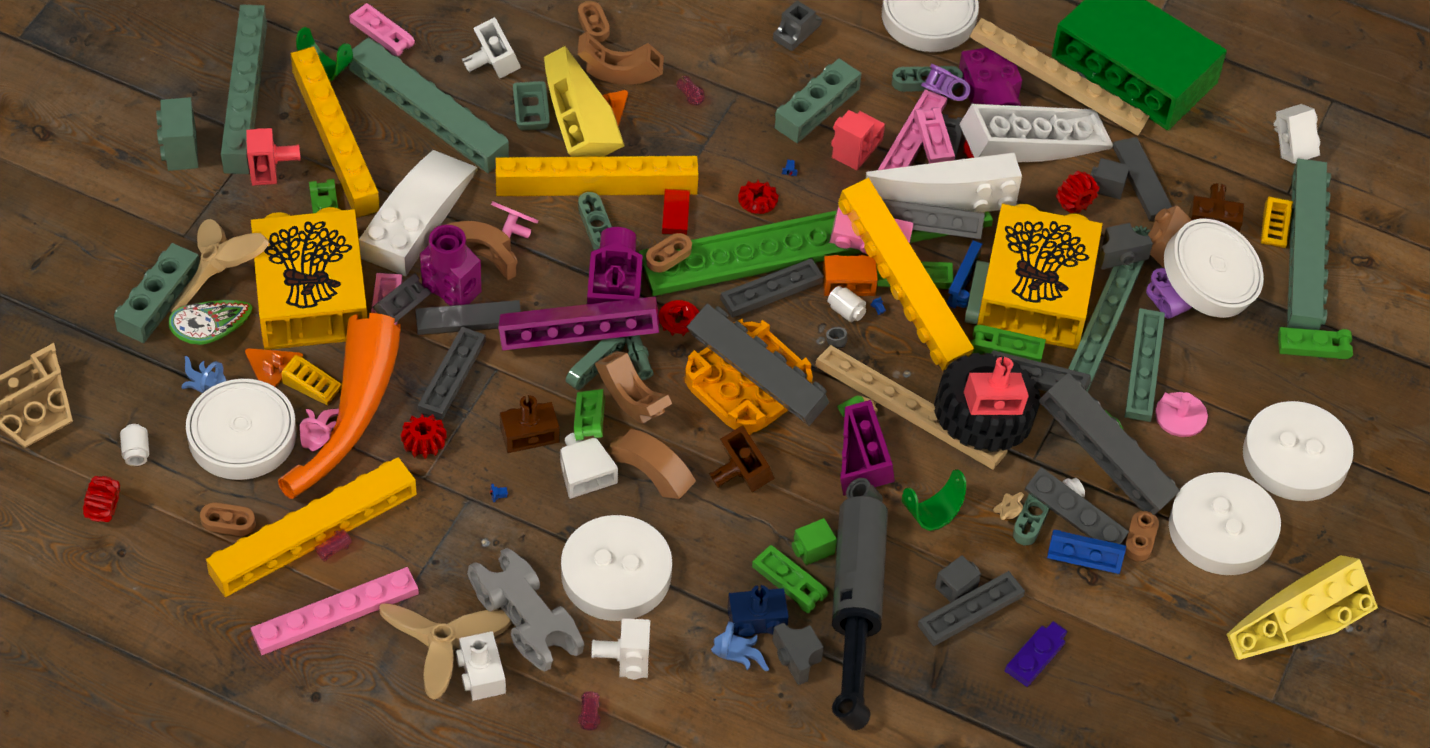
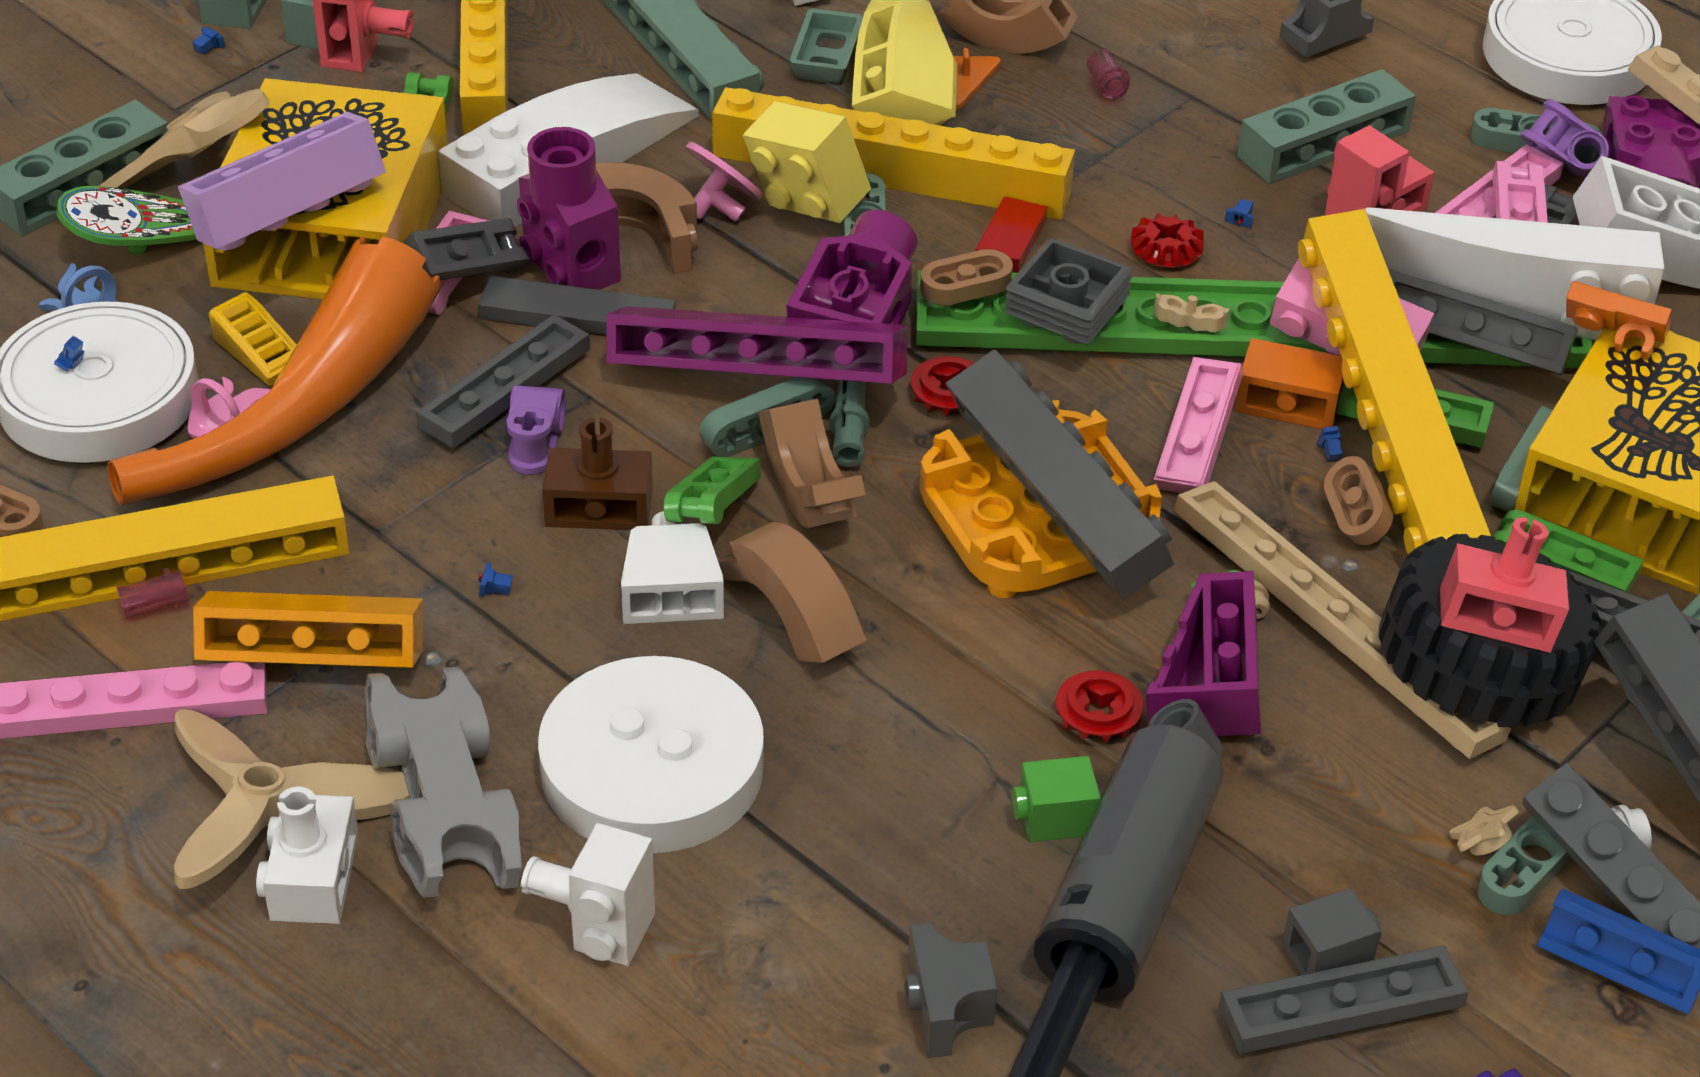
camera: 20 degrees right, 10 degrees down
orange piece [245,348,303,387] -> none
red gear [401,413,447,460] -> none
clear pink pin [578,691,601,730] -> none
reddish brown brick [709,425,775,492] -> none
medium blue piece [711,622,769,671] -> none
dark grey plate [720,258,824,318] -> none
dark blue brick [727,585,789,637] -> none
bright green plate [752,545,828,613] -> none
dark grey hinge [826,327,848,349] -> none
white brick [827,286,866,322] -> none
green piece [901,469,966,531] -> none
blue hinge [947,241,982,309] -> none
none -> blue piece [54,336,85,372]
none -> lavender brick [178,112,386,250]
none -> blue piece [192,27,225,55]
none -> light orange brick [193,591,423,668]
none -> medium lavender piece [506,385,566,475]
none -> light yellow brick [743,101,872,223]
none -> dark grey brick [1004,238,1133,344]
none -> red gear [1056,670,1144,744]
none -> tan piece [1153,293,1229,332]
none -> bright pink tile [1153,357,1243,493]
none -> medium nougat plate [1324,456,1393,545]
none -> orange plate [1566,281,1672,360]

